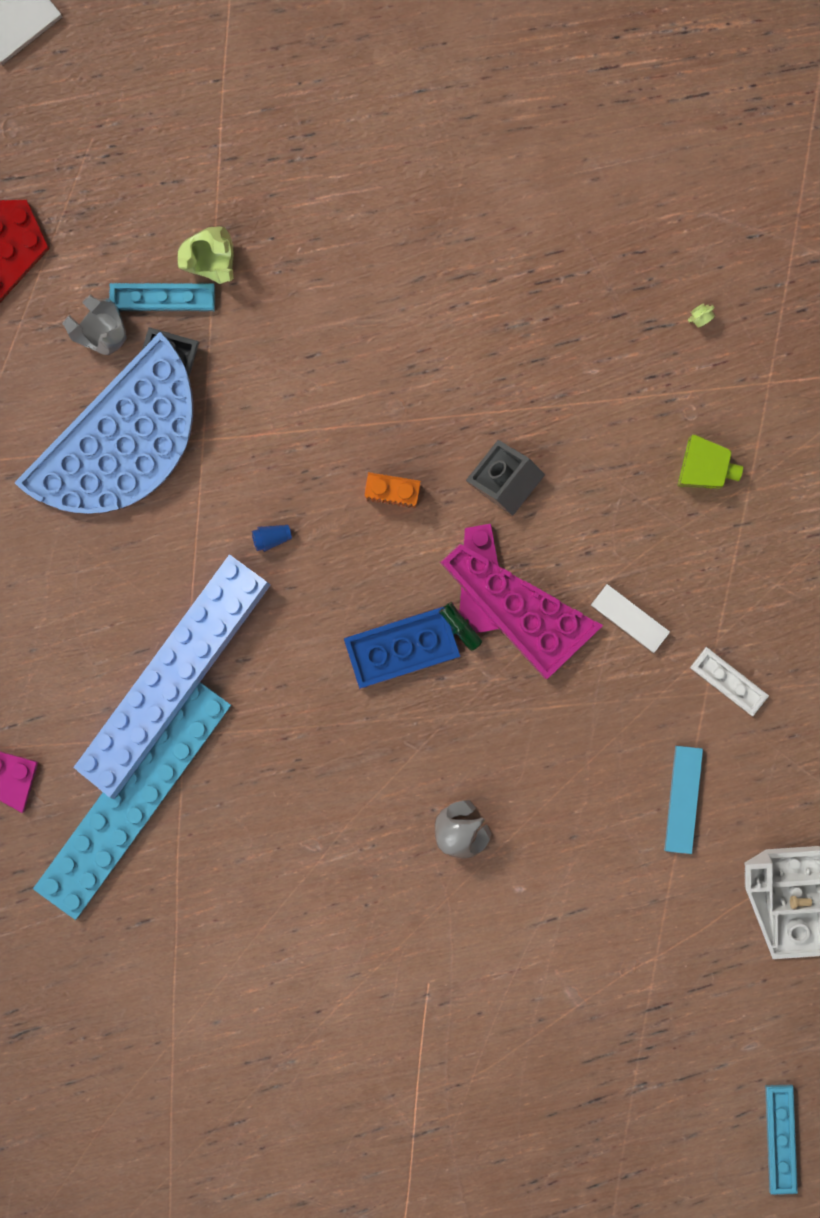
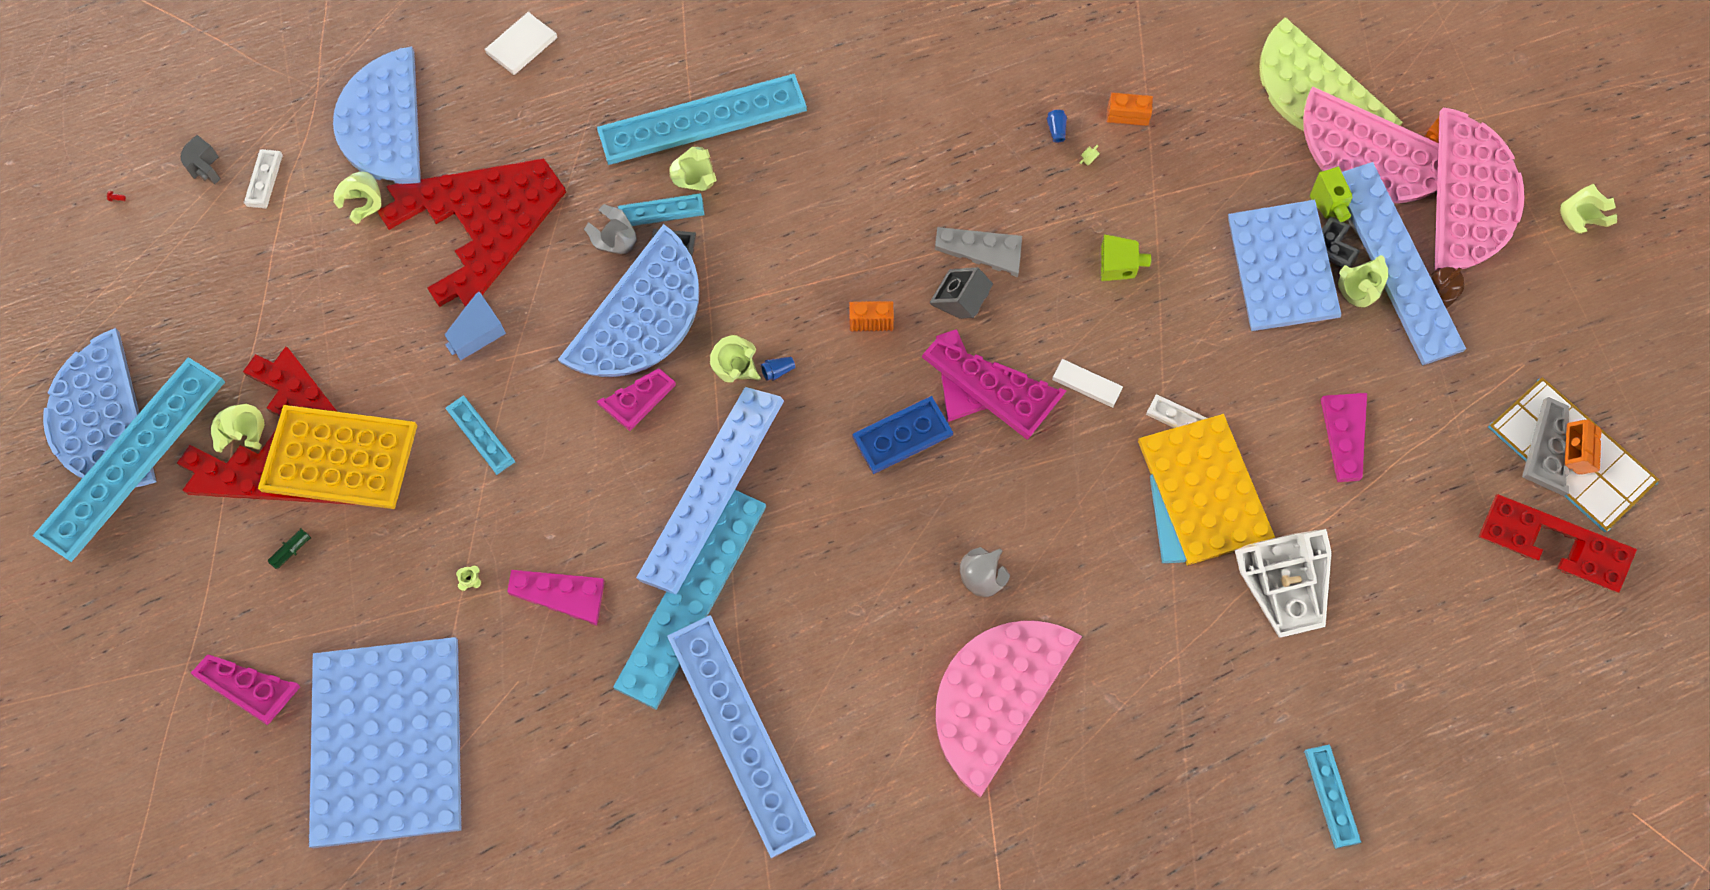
camera: 10 degrees left, 20 degrees down
dark green axle [439,602,482,651] -> none
none -> medium azure plate [597,73,807,165]
none -> dark pink wing [597,369,676,431]
none -> light blue plate [667,615,816,859]
none -> yellowish green piece [710,335,761,382]
none -> light grey wing [935,227,1022,277]
none -> bright pink plate [935,621,1082,798]
none -> blue cone [1046,110,1067,143]
none -> orange brick [1107,92,1153,126]
none -> yellow plate [1138,414,1275,566]

